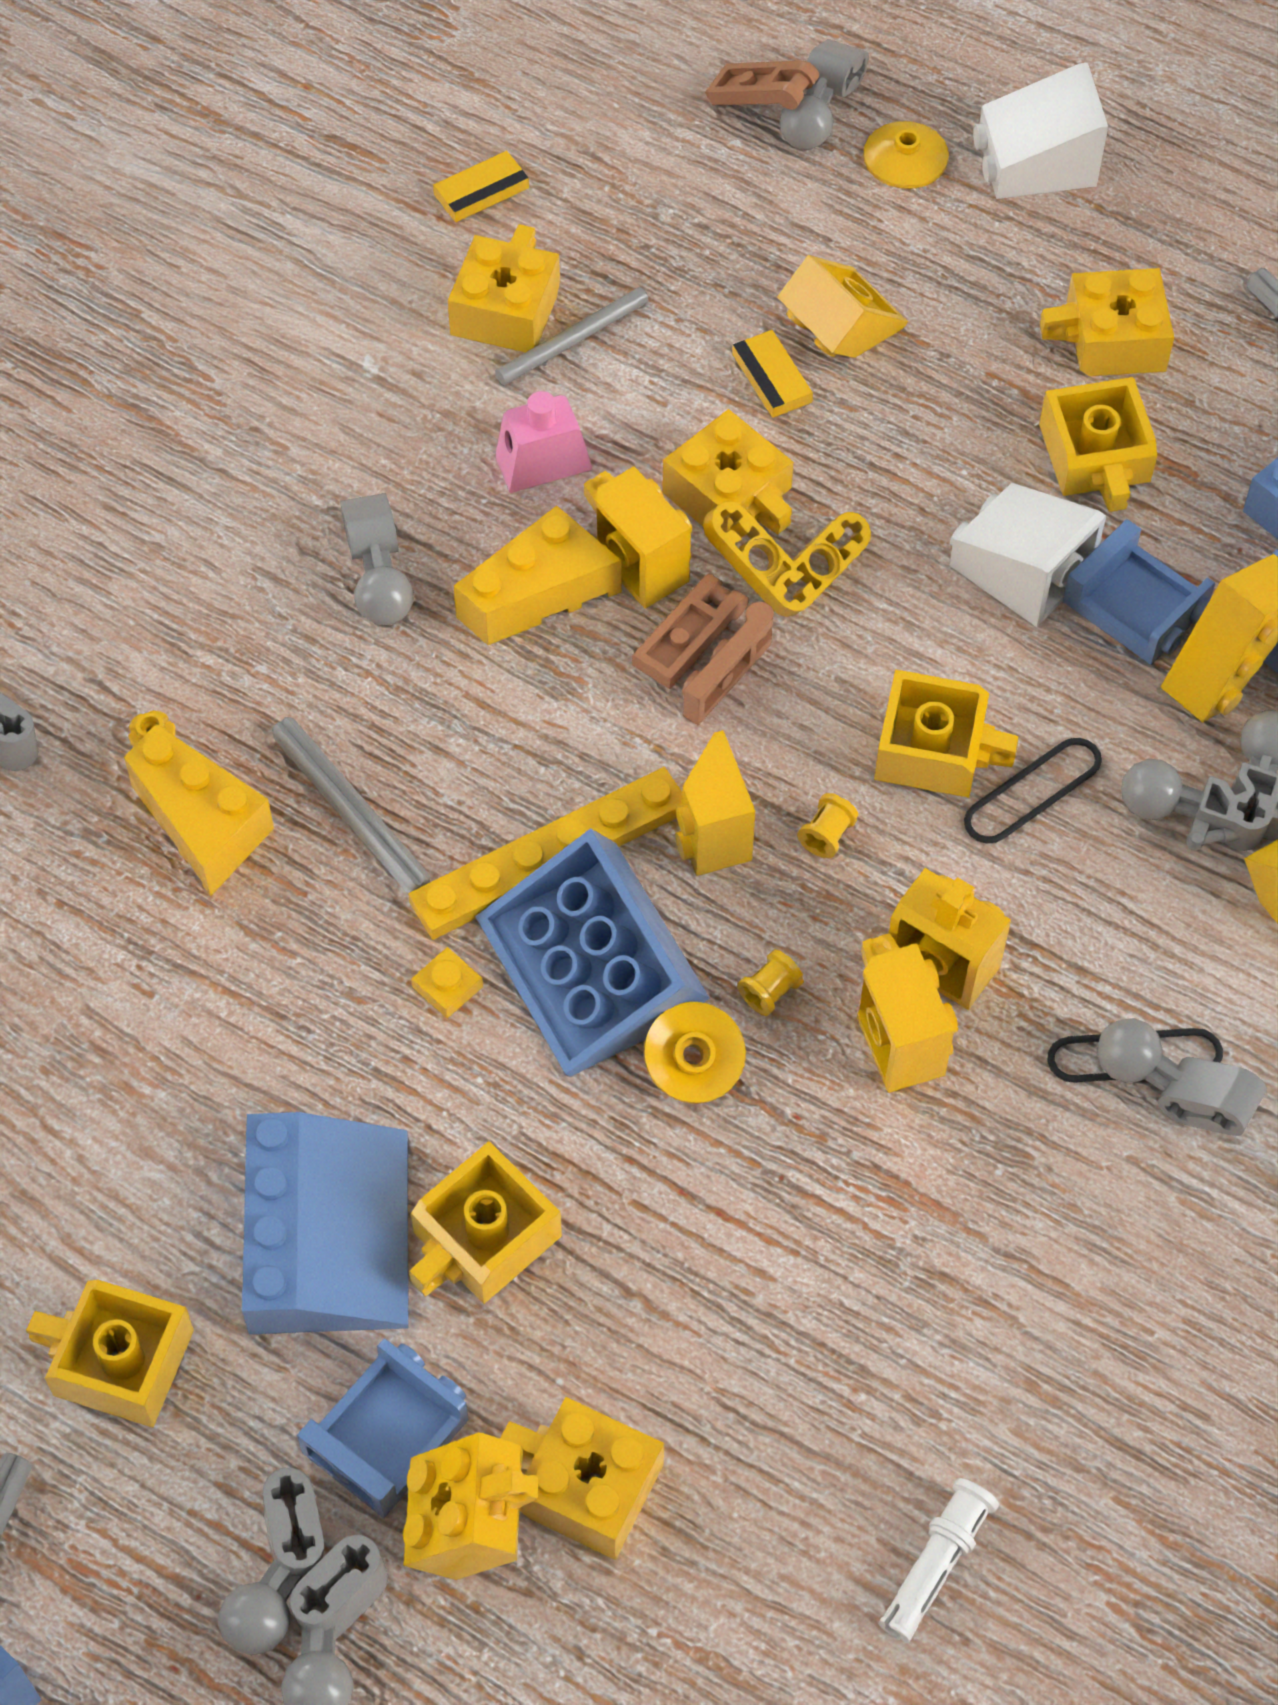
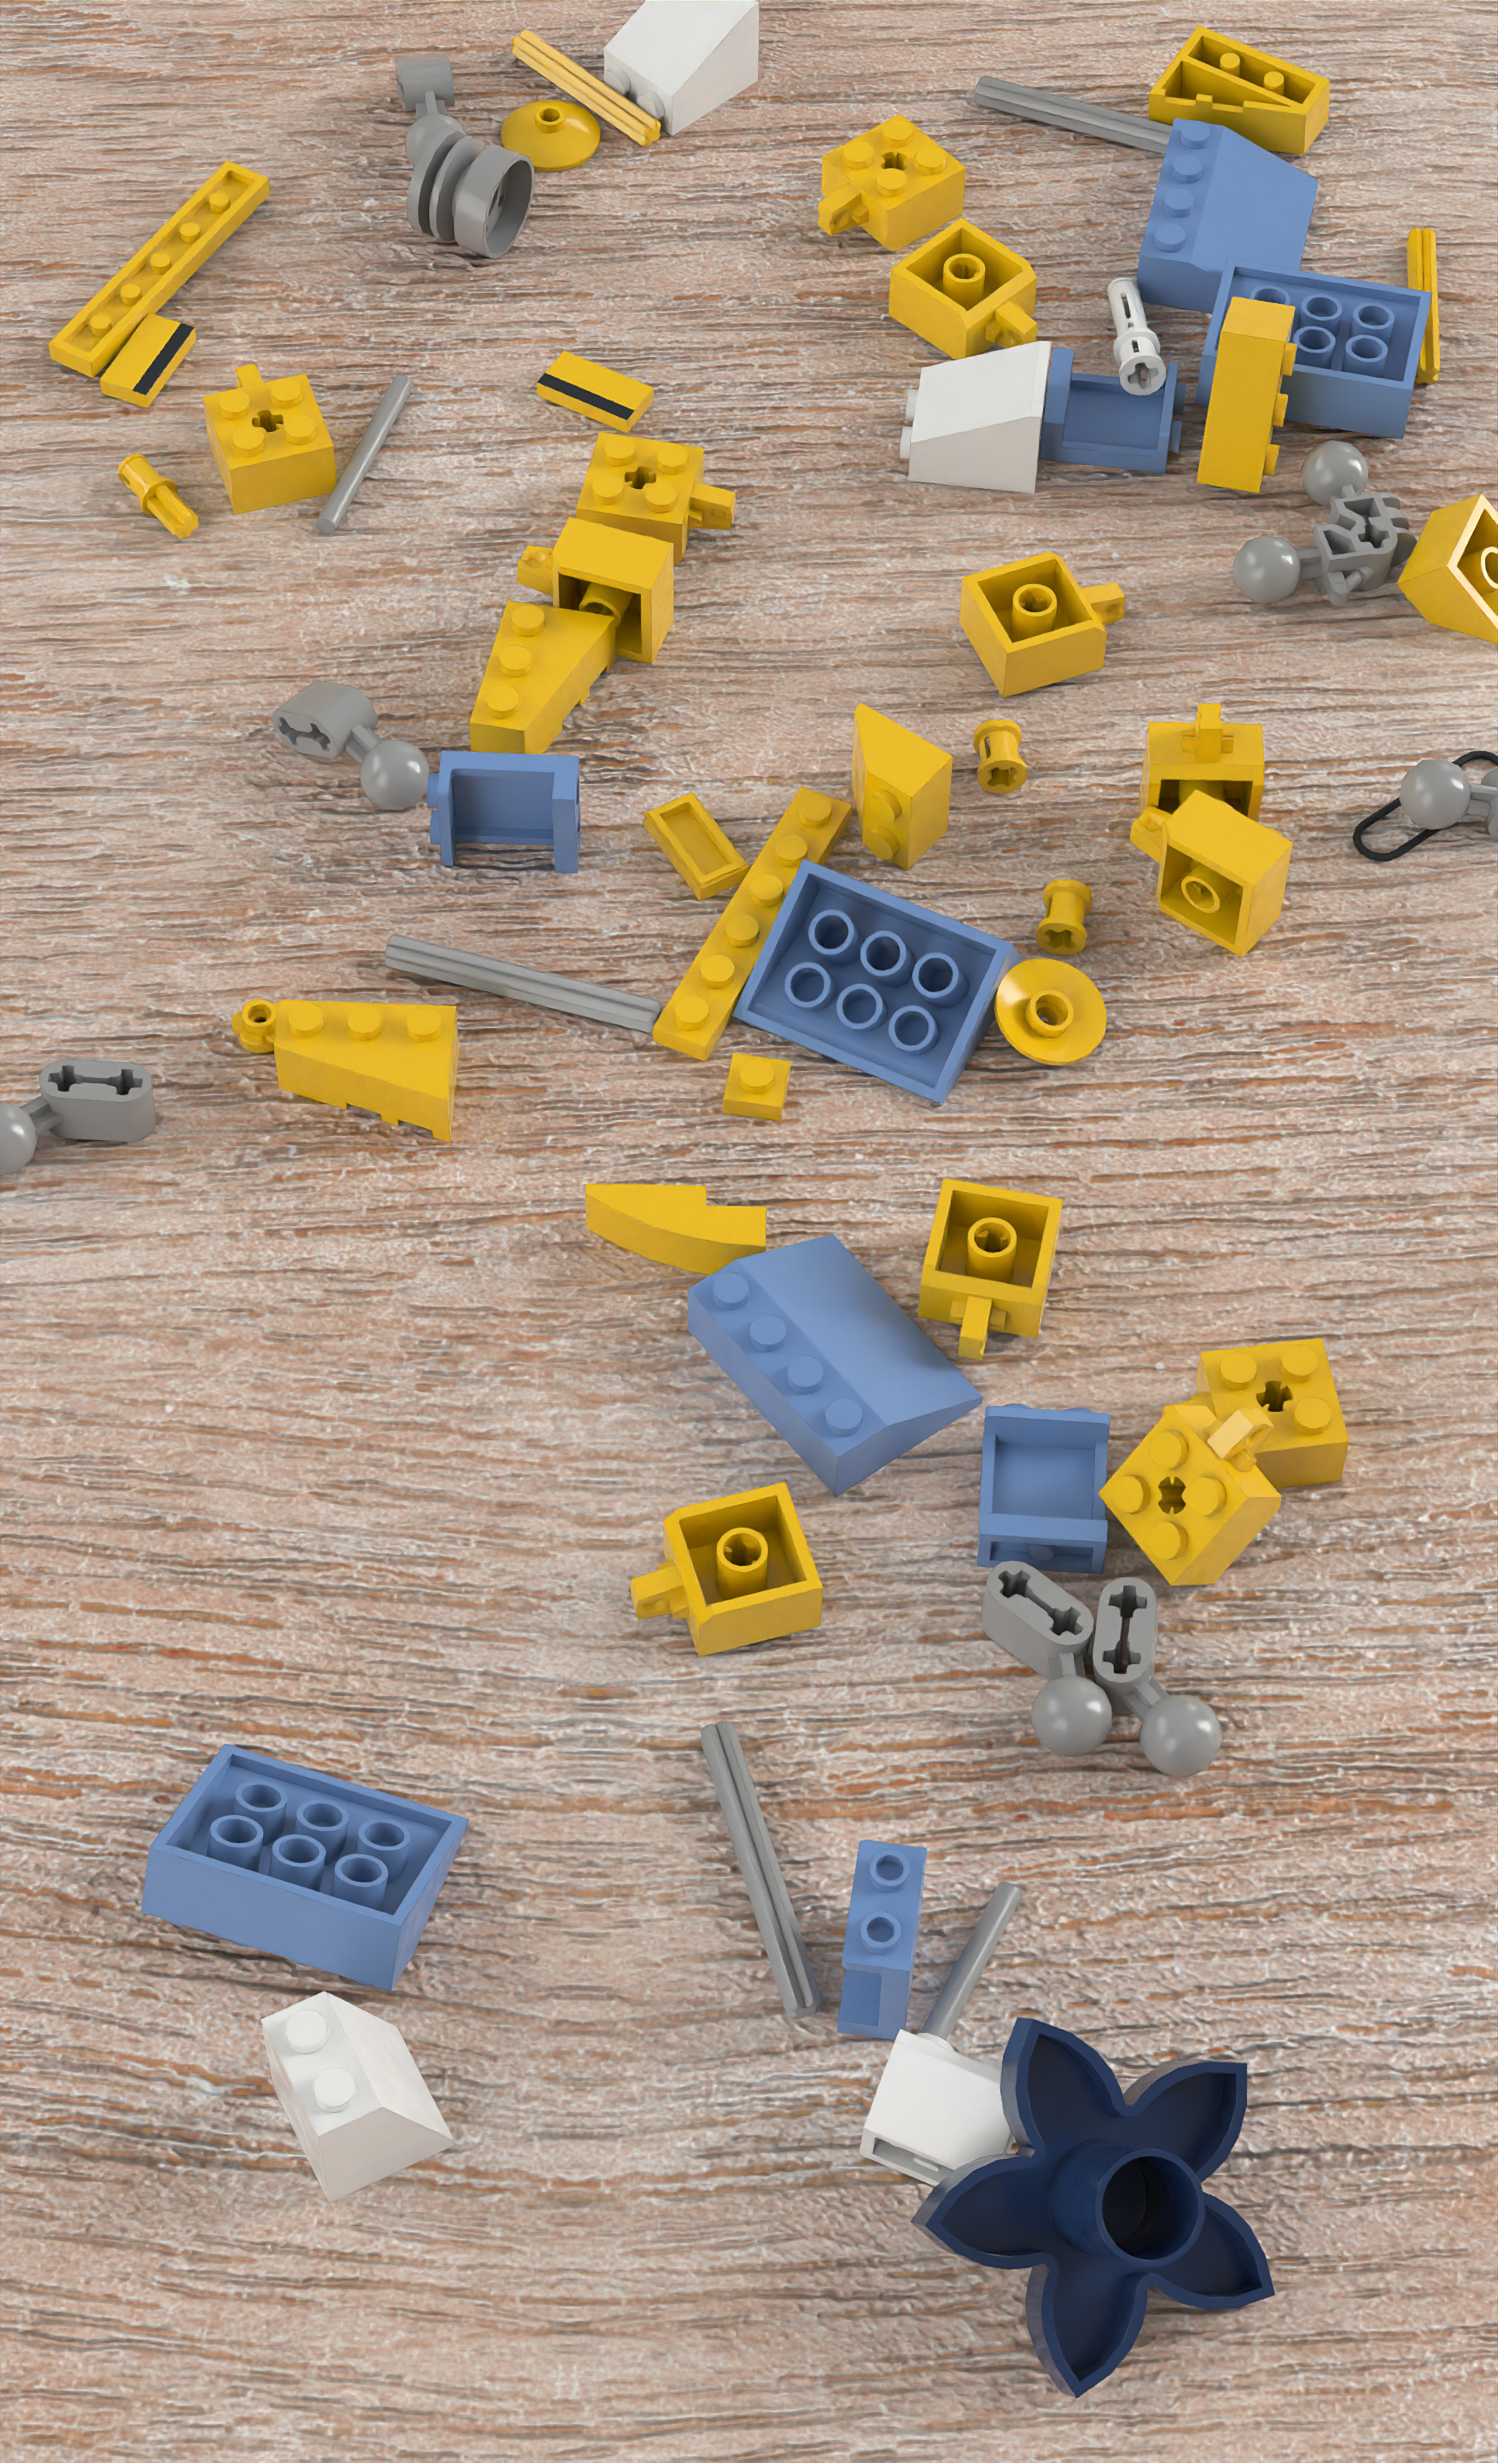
camera: 35 degrees left, 5 degrees down
bright pink torso [496,391,592,493] -> none
nougat plate [632,573,749,689] -> none
nougat plate [682,602,774,726] -> none
yellow beam [703,501,871,617] -> none
nougat plate [704,61,819,110] -> none
yellow slope [777,255,909,358] -> none
black piece [964,738,1102,844] -> none
none -> yellow plate [48,160,270,378]
none -> yellow axle [117,453,199,539]
none -> light grey wheel [407,127,535,259]
none -> medium blue panel [427,750,581,873]
none -> yellow axle [511,30,661,147]
none -> yellow slope [585,1183,767,1275]
none -> yellow tile [644,792,749,901]
none -> white pin [1107,277,1166,396]

